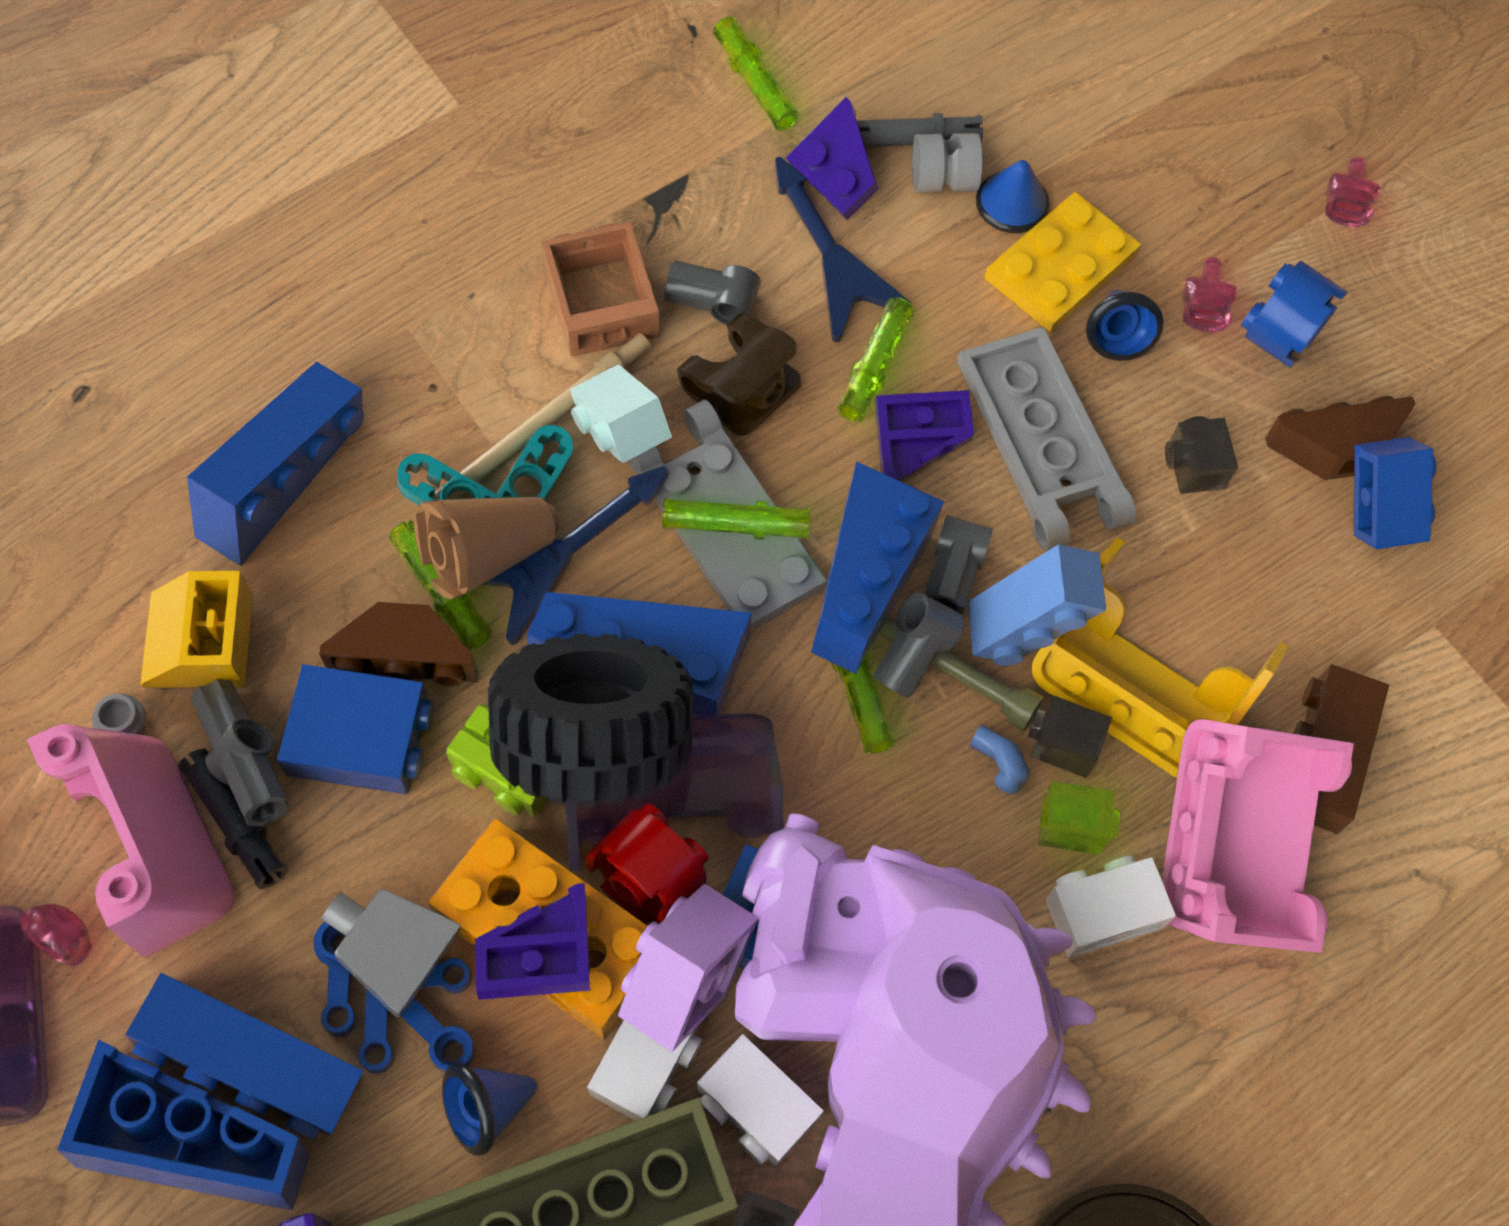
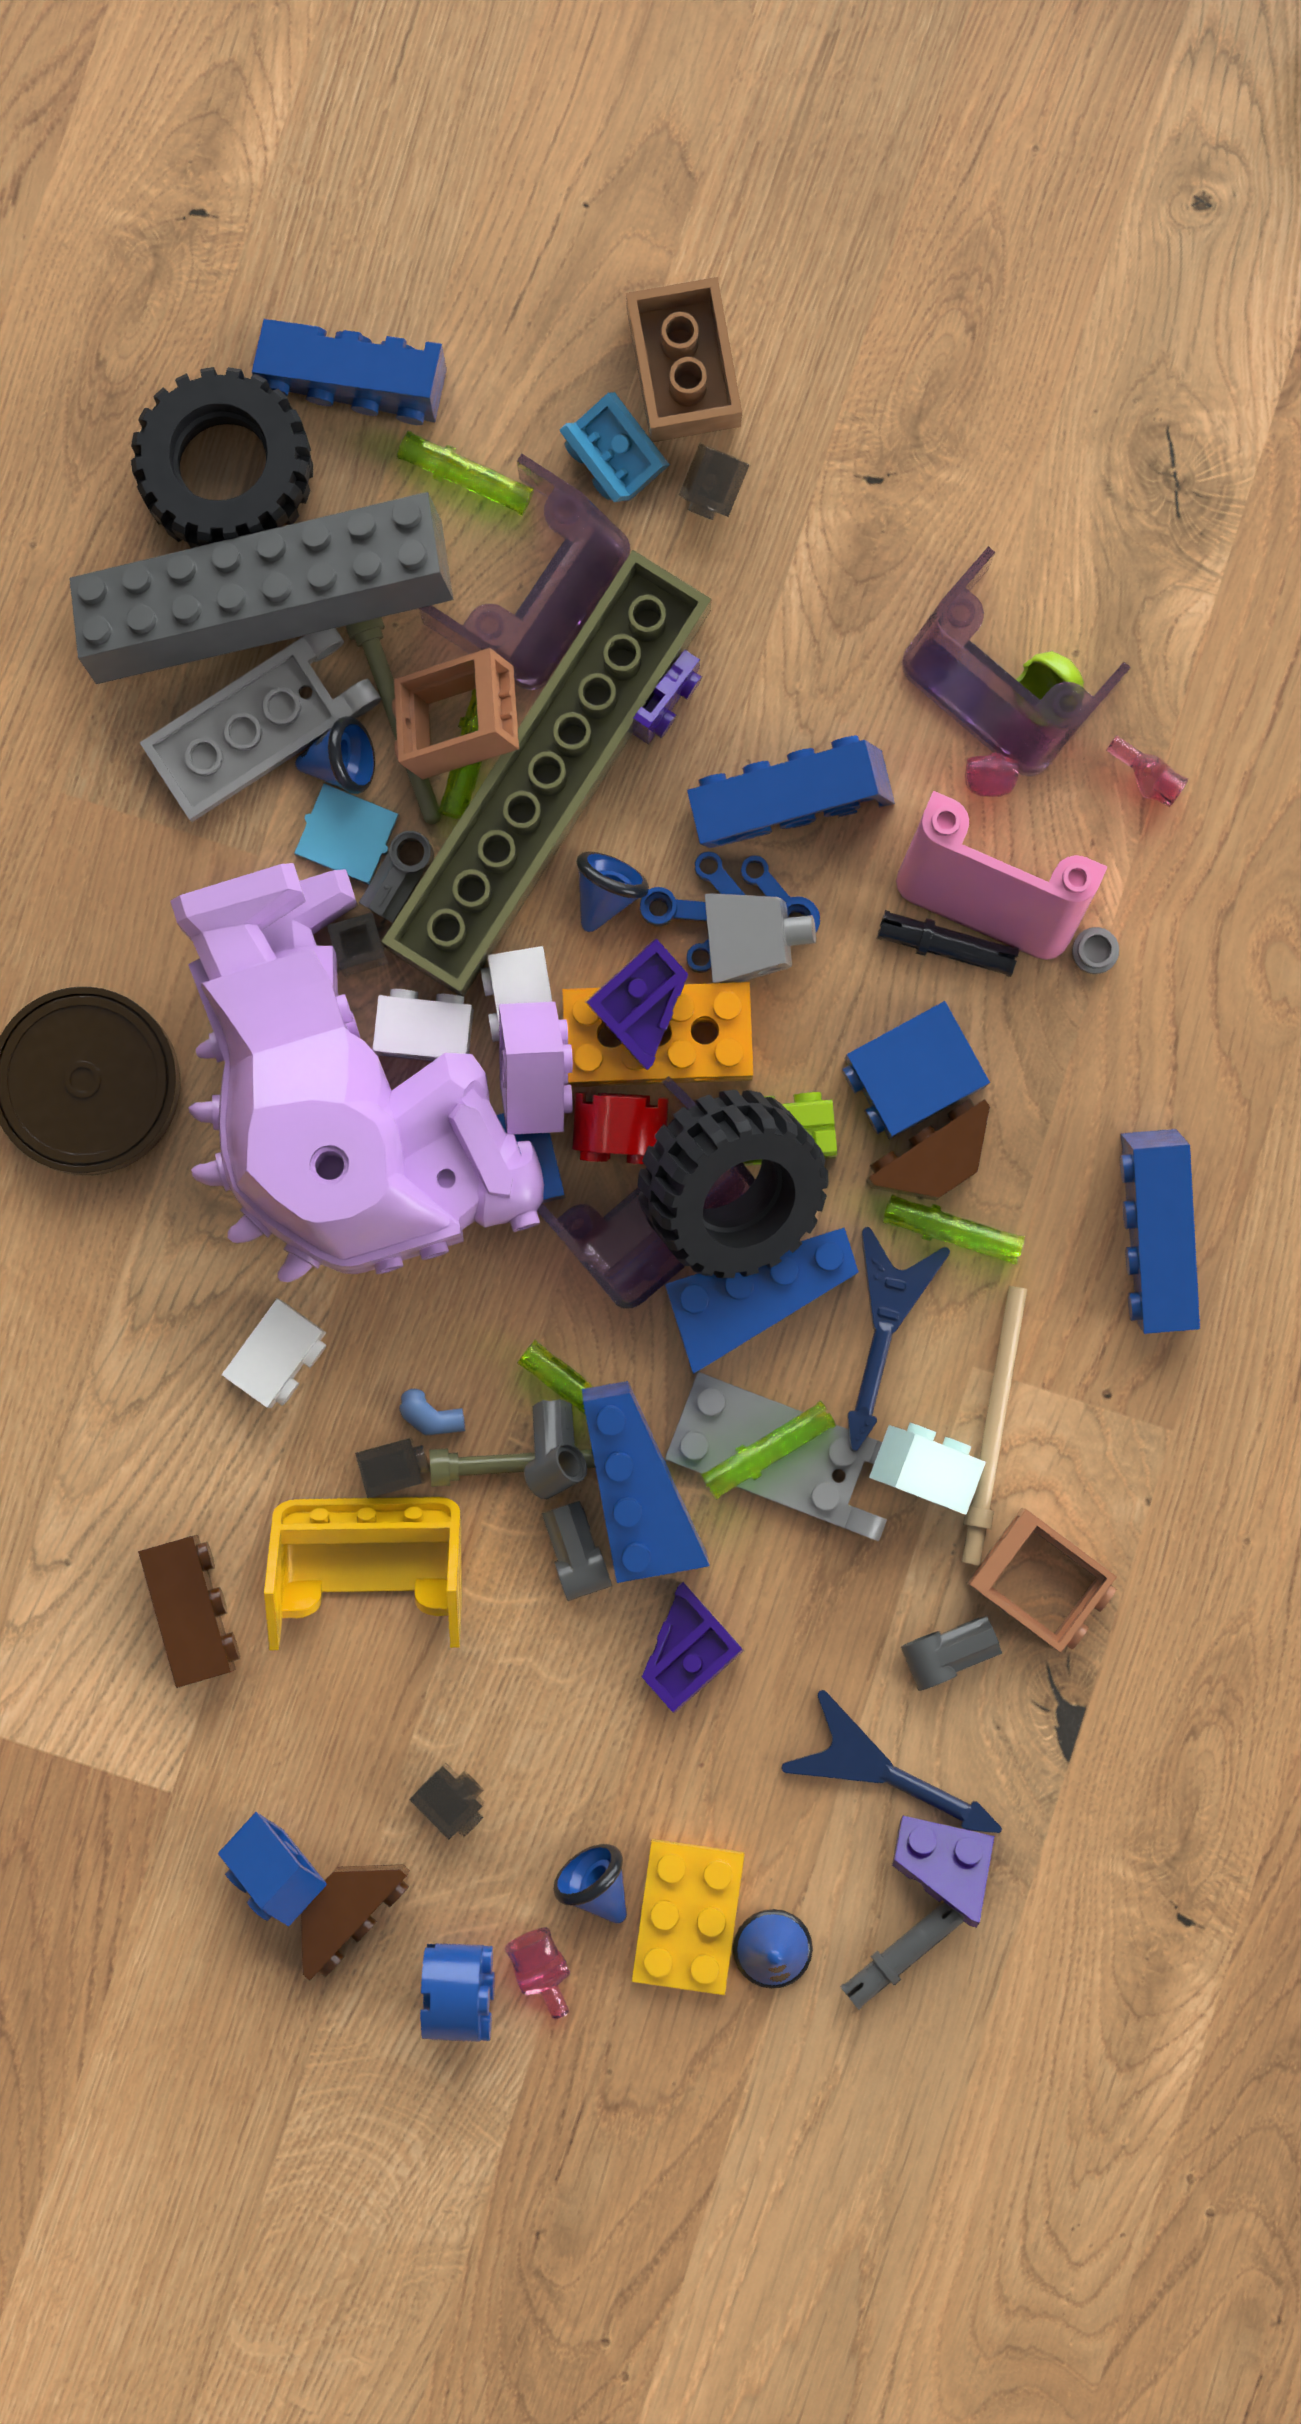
camera: 150 degrees right, 20 degrees up
blue wedge [57,1039,309,1211] -> none
yellow slope [140,571,253,688] -> none
dark grey piece [191,679,289,826] -> none
teal beam [397,425,573,506] -> none
medium nougat cone [414,497,559,600] -> none
dark brown piece [677,312,801,436] -> none
clear neon green pin [713,16,799,131] -> none
clear neon green pin [837,297,915,422] -> none
light grey wheel [912,133,982,193] -> none
light grey hinge [957,327,1136,551] -> none
medium blue brick [968,544,1106,666] -> none
clear neon green brick [1038,781,1120,855] -> none
bright pink windscreen [1162,719,1354,953] -> none
clear pink piece [1325,157,1380,227] -> none

